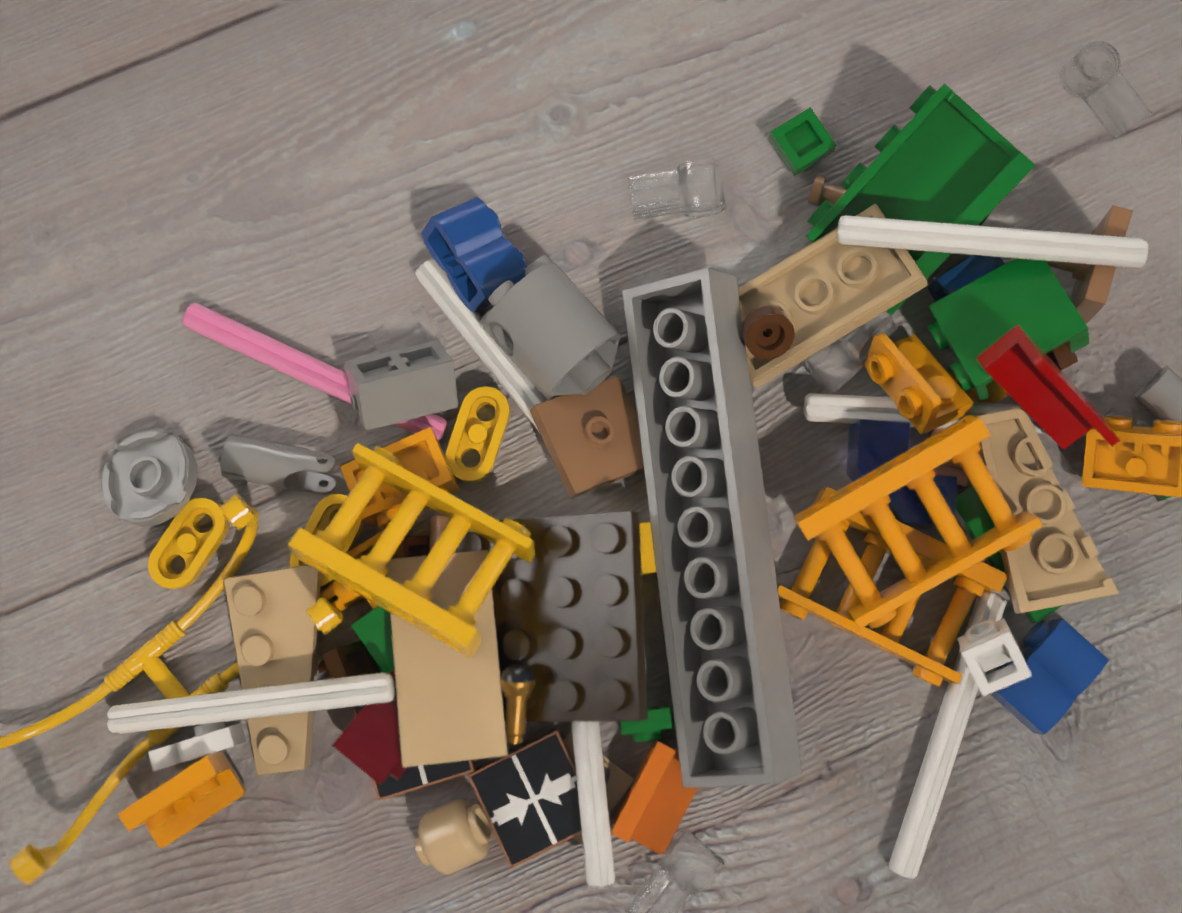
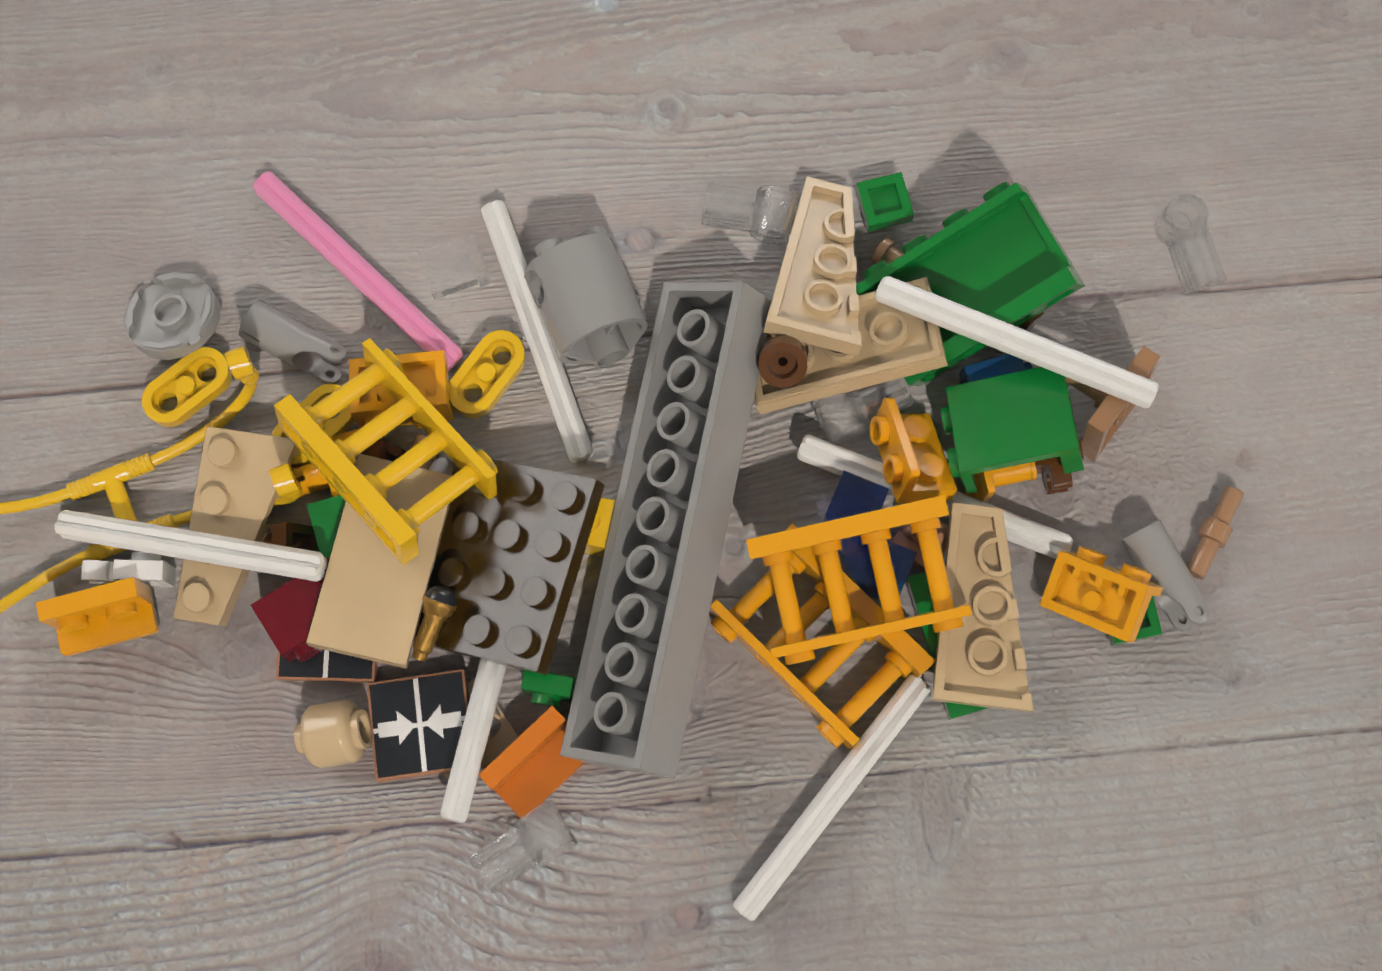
camera: 20 degrees right, 5 degrees down
light grey hinge [344,340,458,431] -> none
blue brick [421,197,527,313] -> none
medium nougat plate [530,376,644,499] -> none
white brick [957,618,1032,696] -> none
red panel [976,325,1121,450] -> none
blue brick [990,618,1109,735] -> none
none -> tan wing [764,176,862,357]

